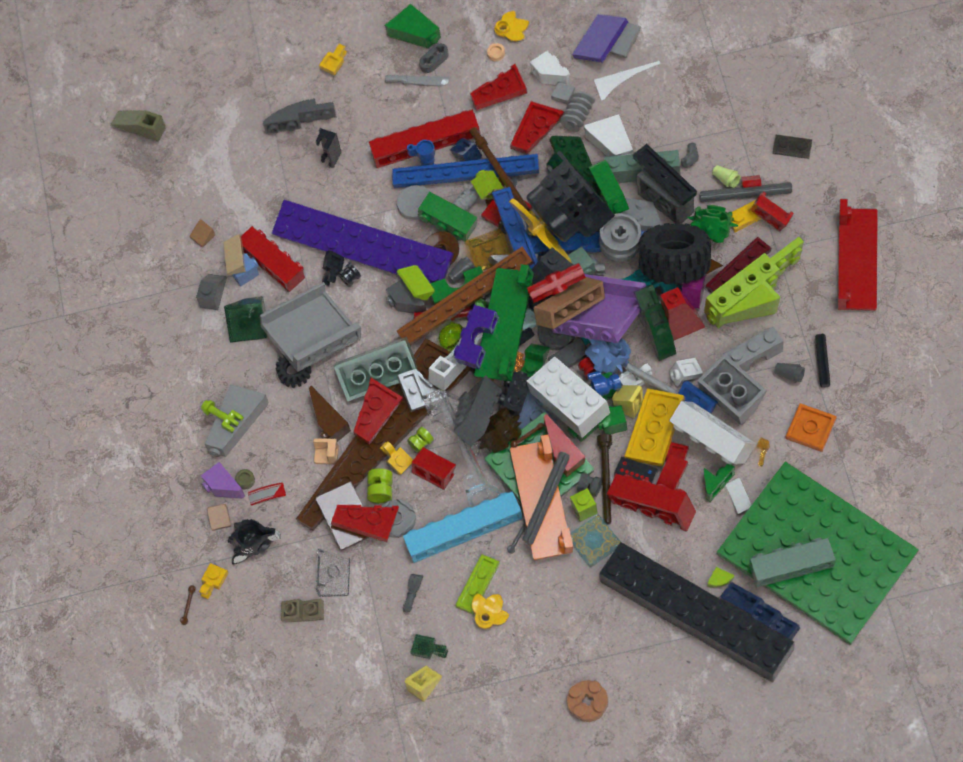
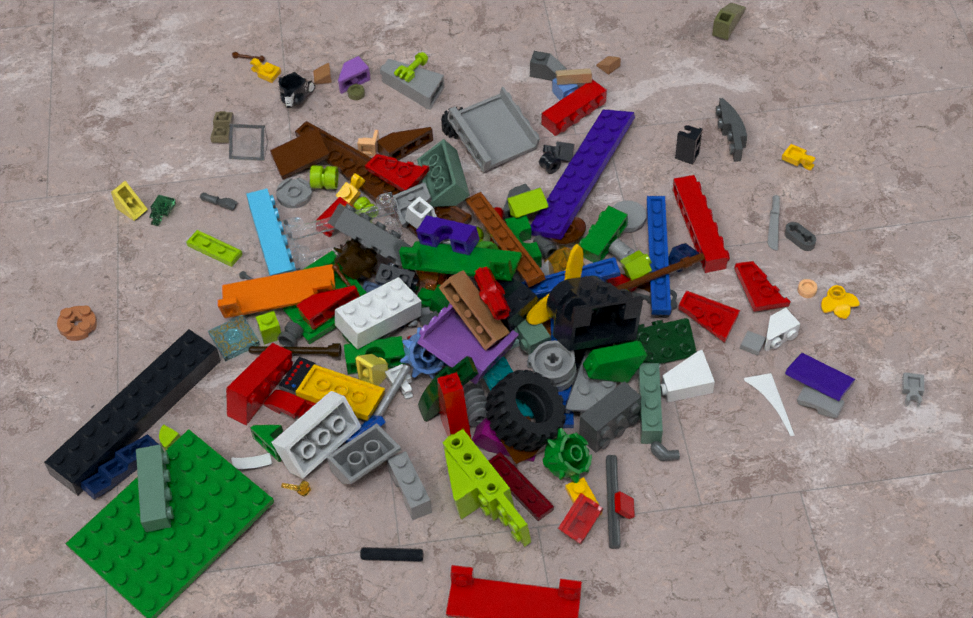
camera: 85 degrees right, 10 degrees down
clear green slope [224,296,267,343] -> none
sticker [248,483,286,506] -> none
red wing [331,505,399,542] -> none
green slope [385,4,441,49] -> none
blue piece [407,140,435,165] -> none
yellow plate [471,593,509,629] -> none
dark grey axle [522,452,570,544] -> none
light grey piece [560,91,595,132] -> none
blue piece [587,371,622,396] -> none
black plate [633,144,697,205] -> none
white bracket [669,358,703,387] -> none
yellowish green cone [712,165,741,188] -> none
clear smoke plate [773,135,813,159] -> none
dark grey cone [774,363,805,383] -> none
orange tile [786,403,837,452] -> none

